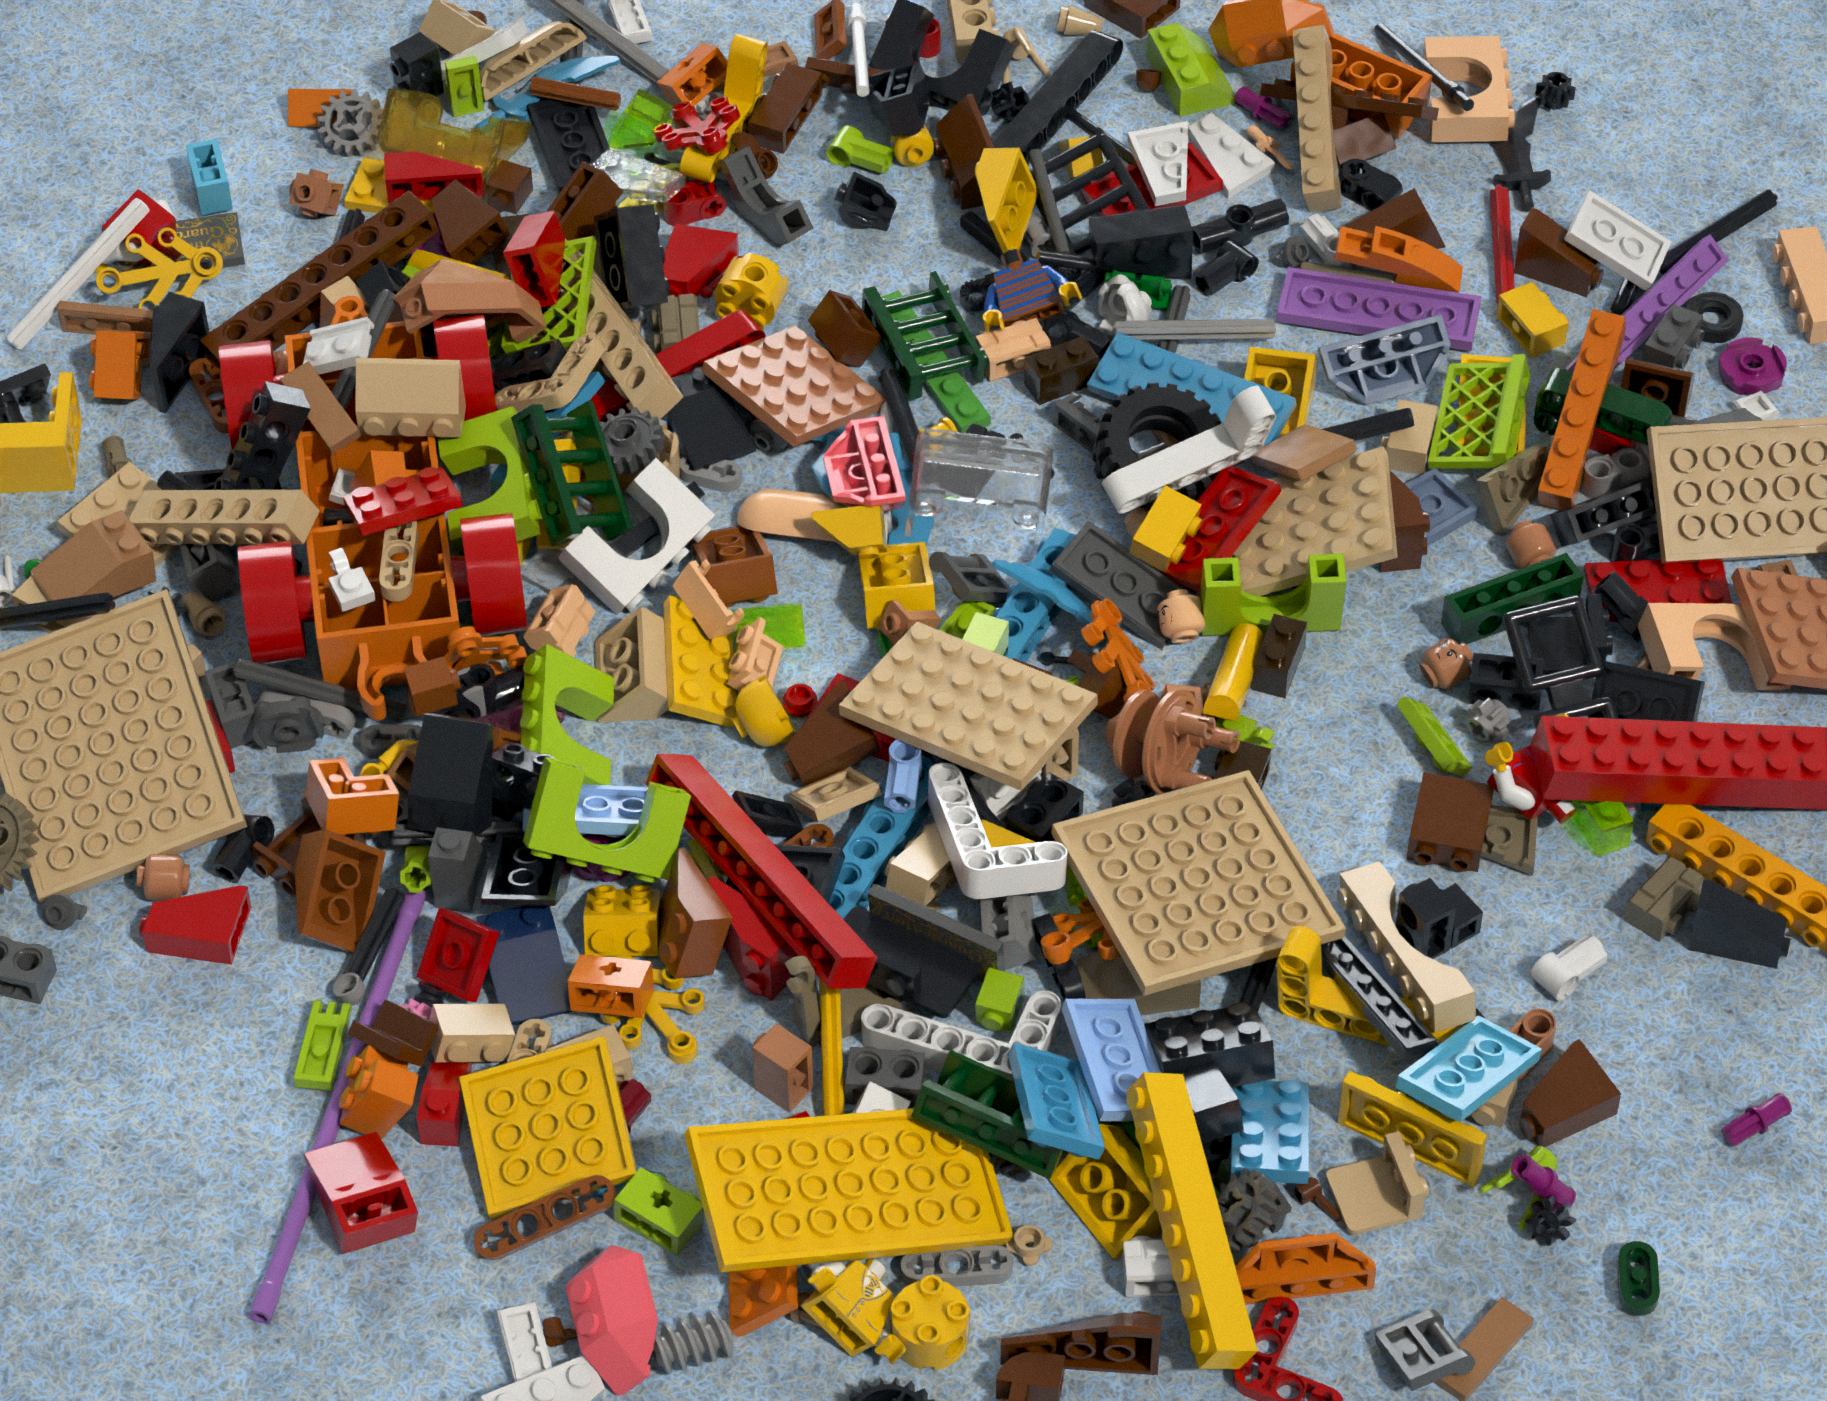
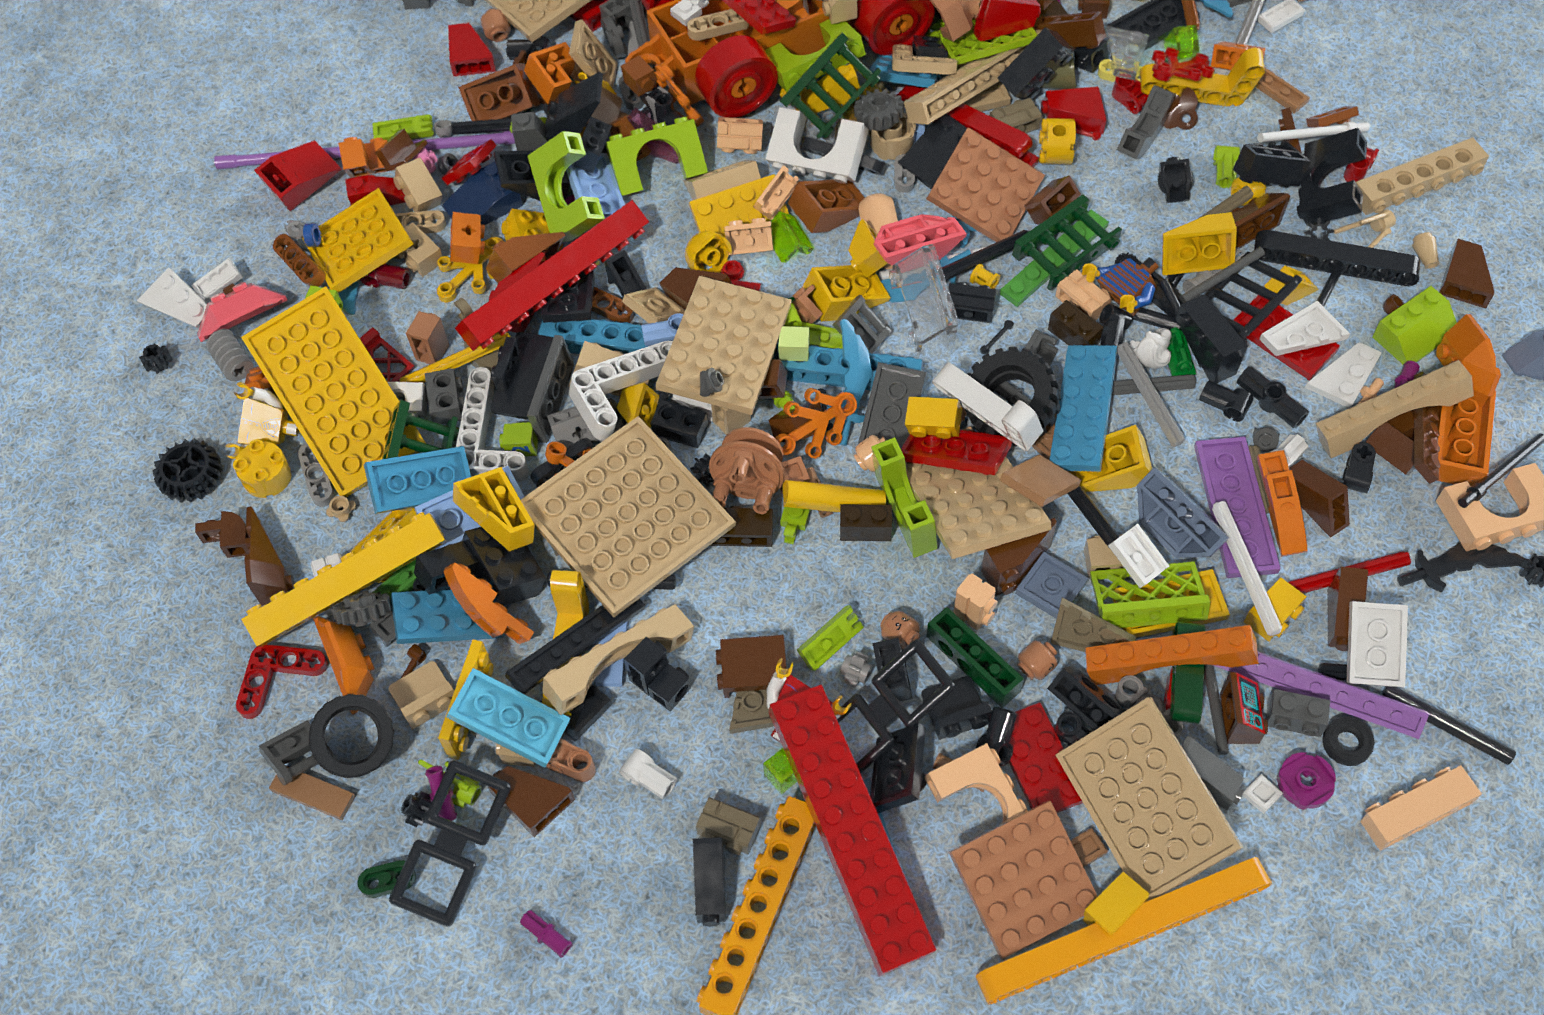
camera: 75 degrees right, 10 degrees up
reddish brown brick [746,63,823,154] -> none
none -> light grey axle [284,220,304,239]
none -> blue tile [303,223,321,247]
none -> black tyre [309,694,394,778]
none -> black bar [389,760,511,927]
none -> orange slope [443,563,534,644]
none -> yellow wedge [453,467,535,551]
none -> tan tile [569,20,617,88]
none -> dark grey plate [700,368,724,397]
none -> light nougat brick [954,574,997,630]
none -> white plate [1108,524,1169,588]
none -> dark tan axle [1199,186,1253,218]
none -> white axle [1212,501,1282,636]

